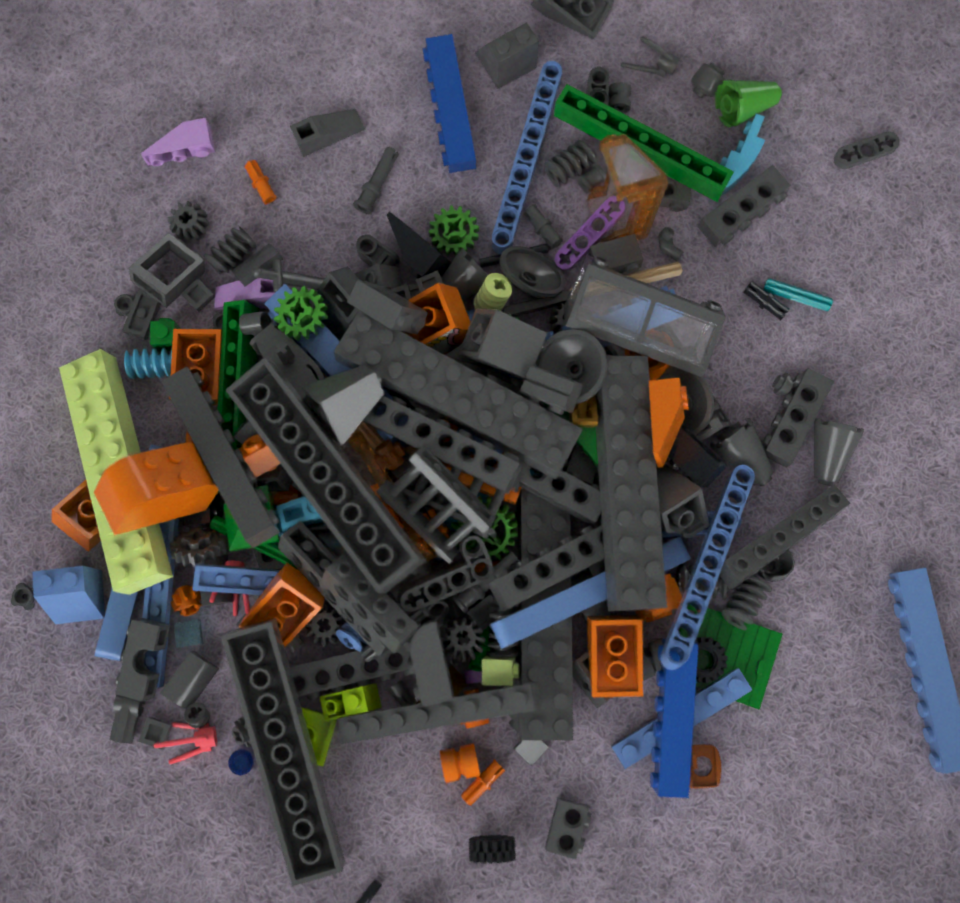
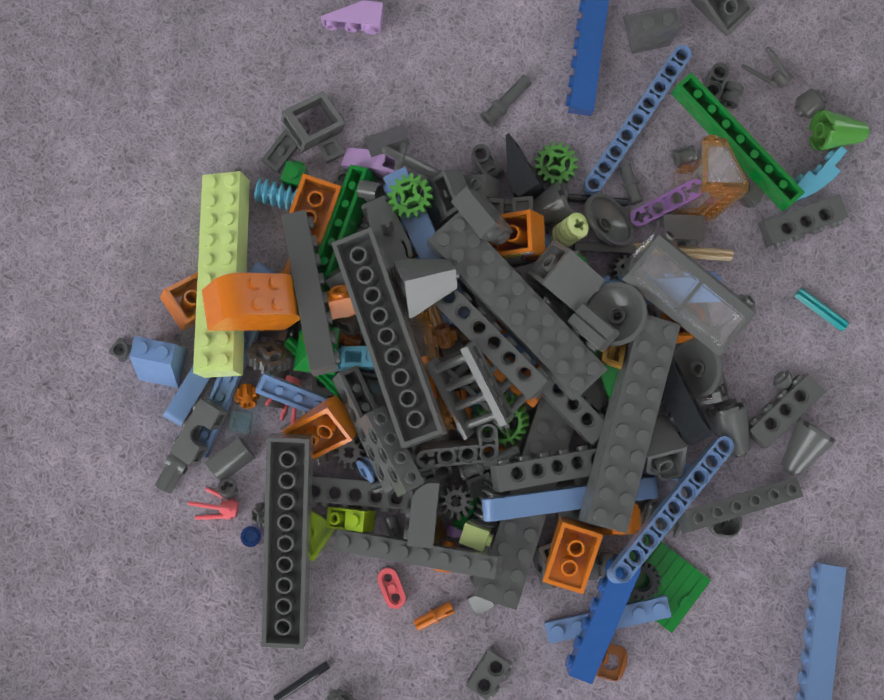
camera: 20 degrees right, 5 degrees up
dark grey plate [114,294,135,316] -> none
dark grey plate [138,717,173,749] -> none
dark grey gear [168,200,209,242] -> none
dark grey piece [203,226,257,275] -> none
orange axle [245,160,277,205] -> none
dark grey slope [290,109,365,157] -> none
orange wheel [439,743,481,783] -> none
black tyre [469,835,516,864] -> none
dark grey piece [545,140,597,188] -> none
orange slope [649,378,689,468] -> none
dark grey arm [658,227,683,261] -> none
dark grey piece [722,576,772,630] -> none
black pin [743,281,790,321] -> none
none -> coral plate [377,567,406,609]

